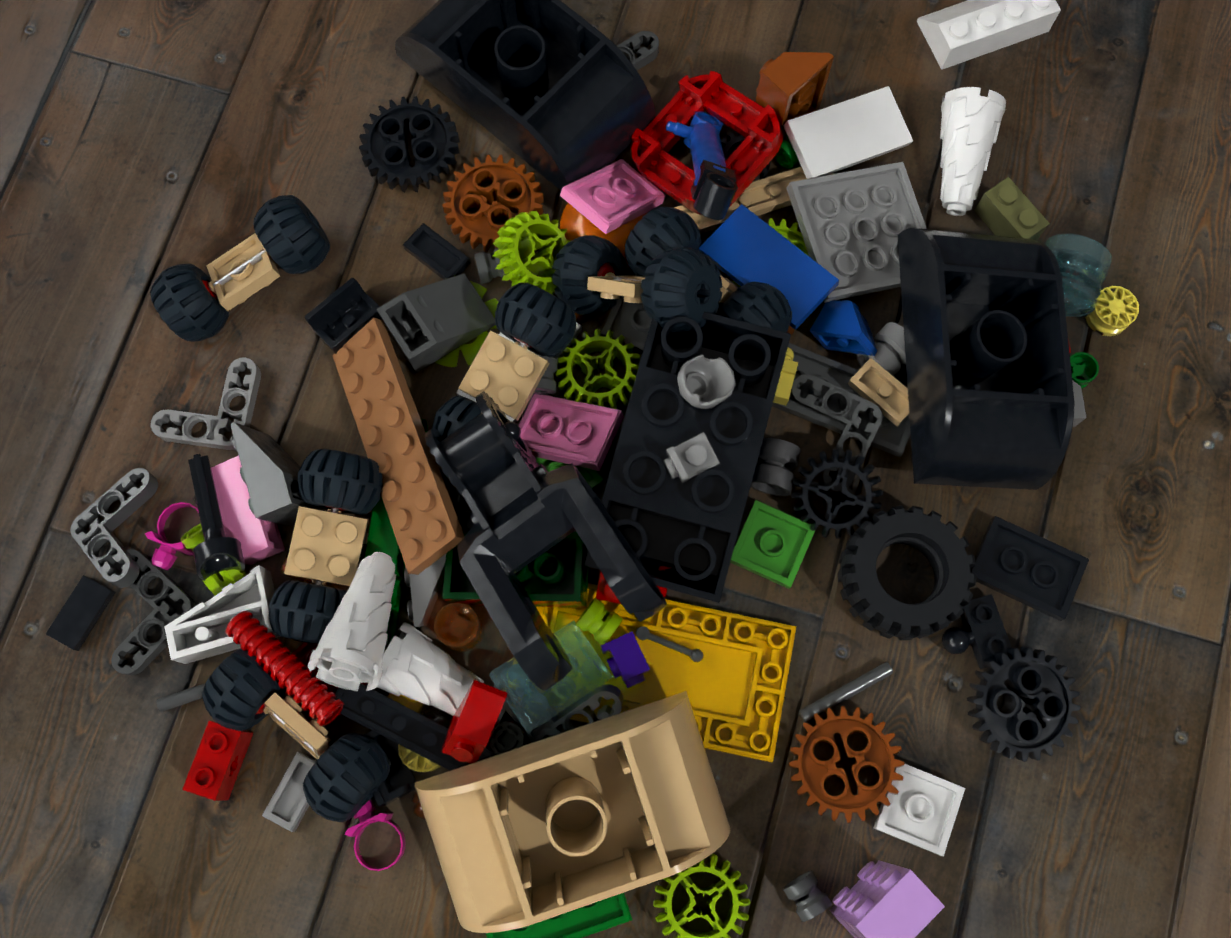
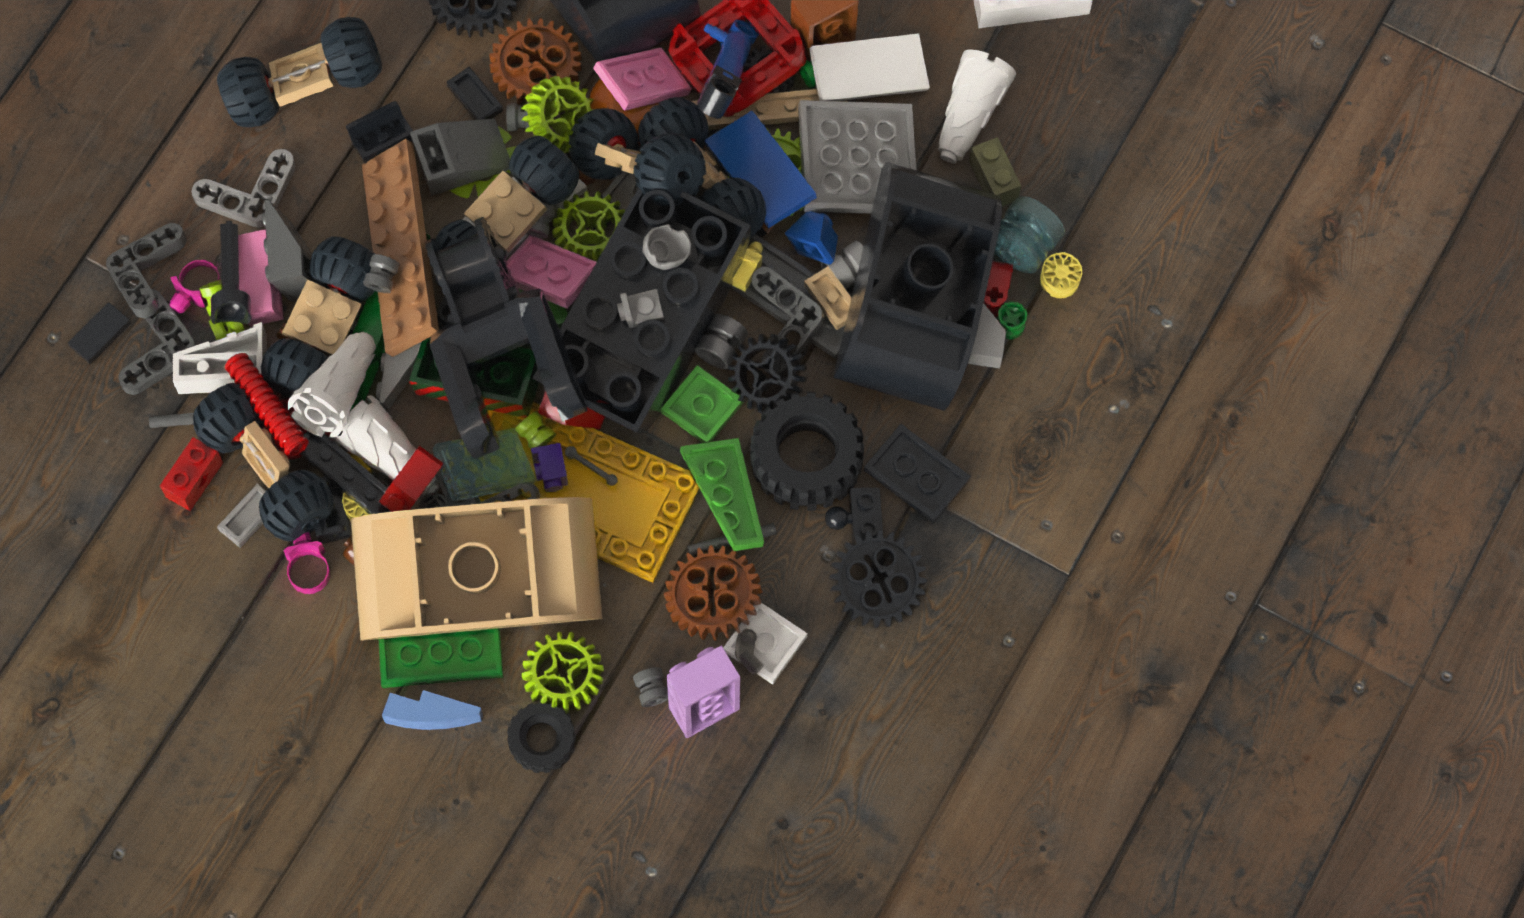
camera: 10 degrees right, 5 degrees down
clear orange wheel [434,603,484,652] -> none
none -> dark grey wheel [363,254,400,293]
none -> bright green wing [680,438,764,551]
none -> clear smoke arm [734,629,764,676]

